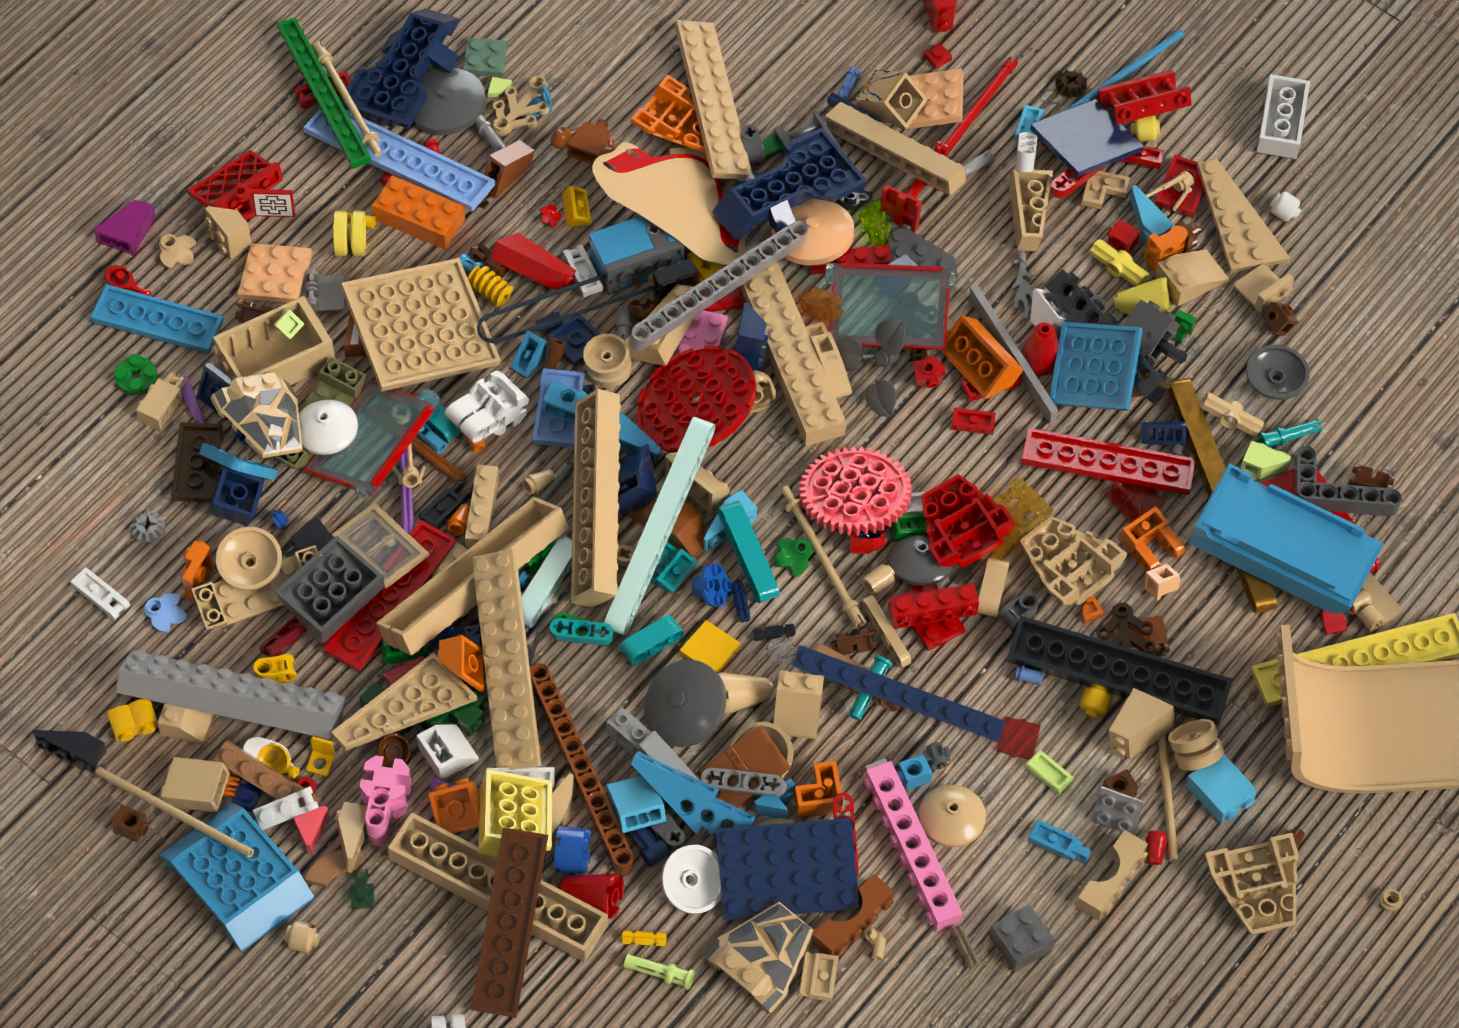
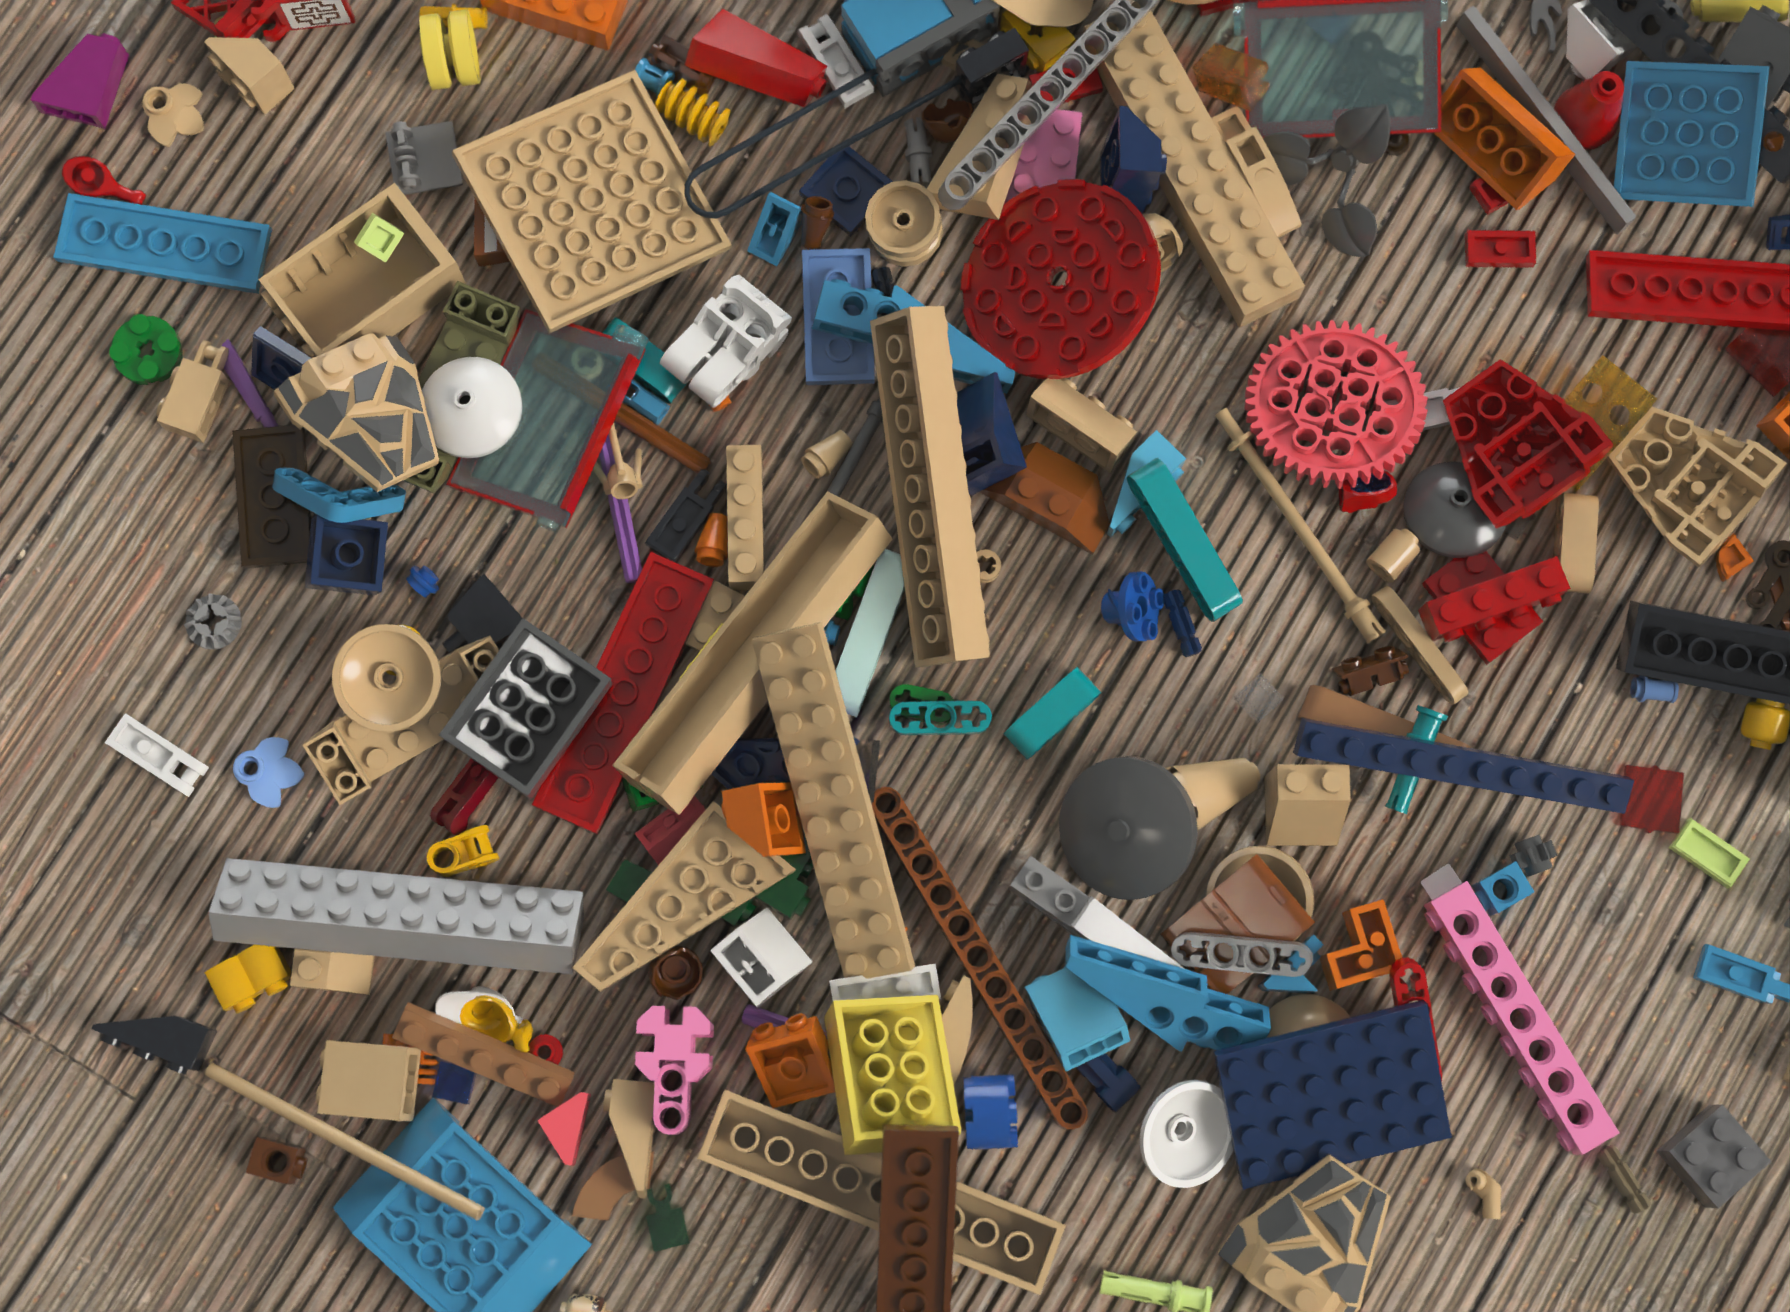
camera: 10 degrees left, 20 degrees up
orange plate [181,541,214,602] -> none
reddish brown hinge [235,301,275,323] -> none
light nougat plate [238,243,312,303] -> none
white plate [253,786,319,830] -> none
yellow bracket [306,736,335,777] -> none
clear door [331,502,430,588] -> none
dark blue pin [535,311,563,333] -> none
red cone [558,874,624,919] -> none
light aqua beam [604,417,715,636] -> none
yellow axle [622,930,667,946] -> none
dark grey piece [648,812,686,855] -> none
teal slope [650,542,698,594] -> none
yellow tile [680,620,741,672] -> none
black axle [753,623,796,641] -> none
green plate [774,537,813,577] -> none
tan plate [799,952,839,1002] -> none
dark orange arch [811,874,894,956] -> none
green slope [888,513,928,541] -> none
red brick [913,356,946,388] -> none
tan dish [919,785,986,847] -> none
dark grey piece [997,591,1039,632] -> none

